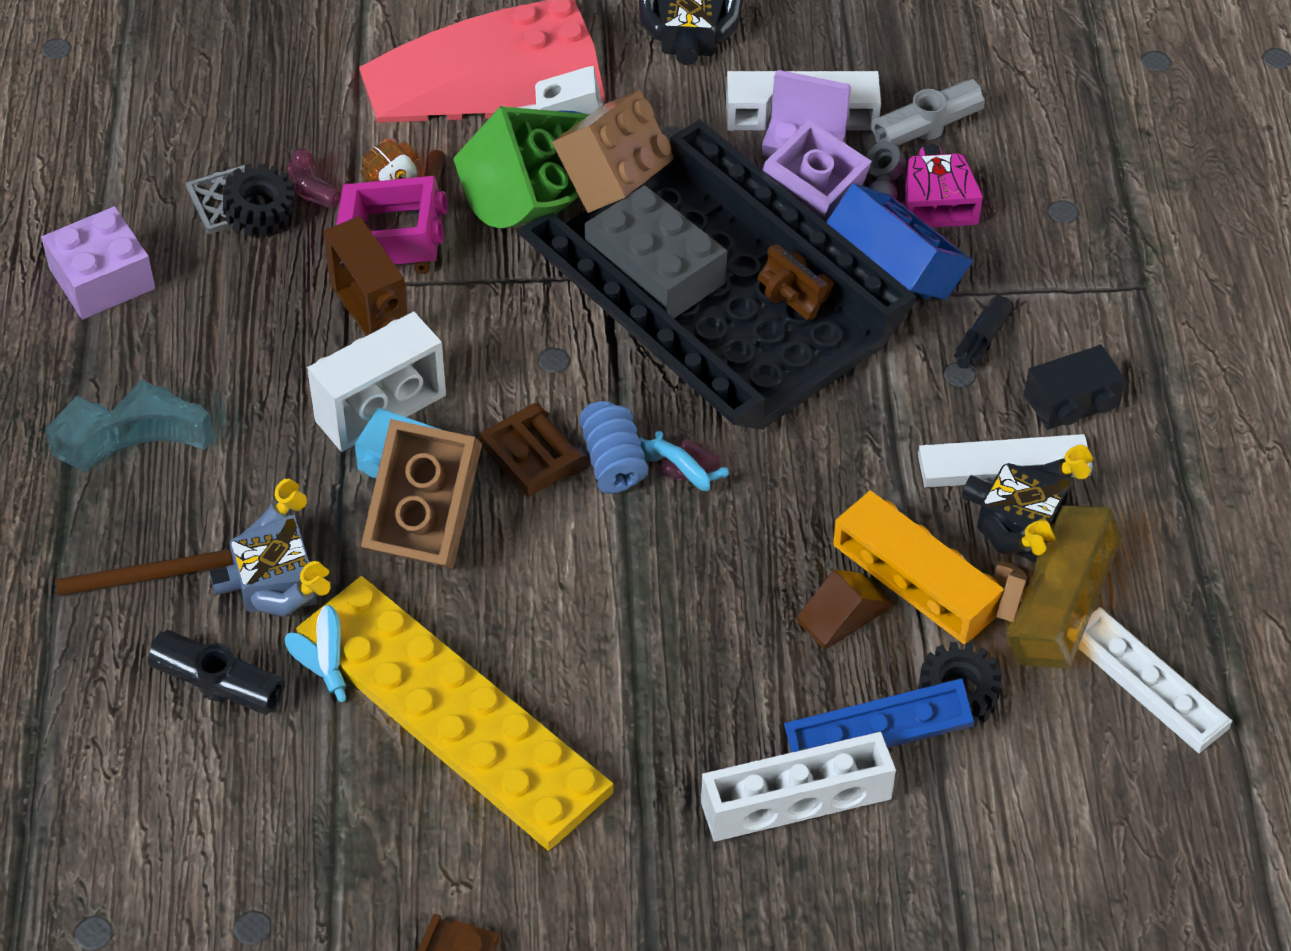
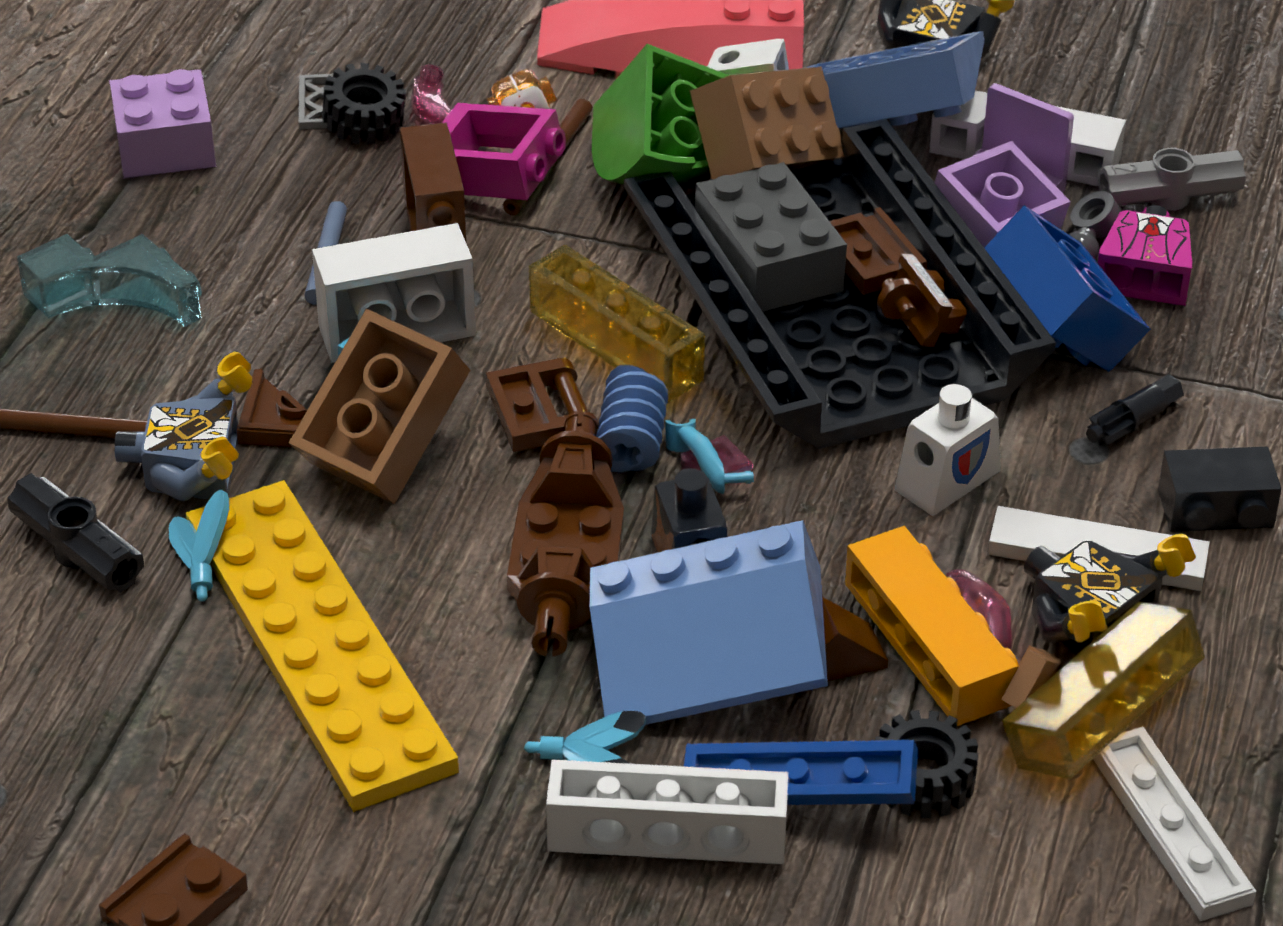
camera: 20 degrees right, 10 degrees down
none -> reddish brown tile [237,369,307,448]
none -> sand blue bar [304,201,347,304]
none -> reddish brown plate [507,411,624,657]
none -> medium azure piece [524,711,646,764]
none -> clear yellow brick [529,244,705,403]
none -> medium blue slope [590,520,828,725]
none -> black torso [651,469,727,553]
none -> medium blue slope [807,31,984,128]
none -> reddish brown plate [830,207,927,295]
none -> white torso [895,384,1001,517]
none -> clear pink arm [945,569,1012,650]

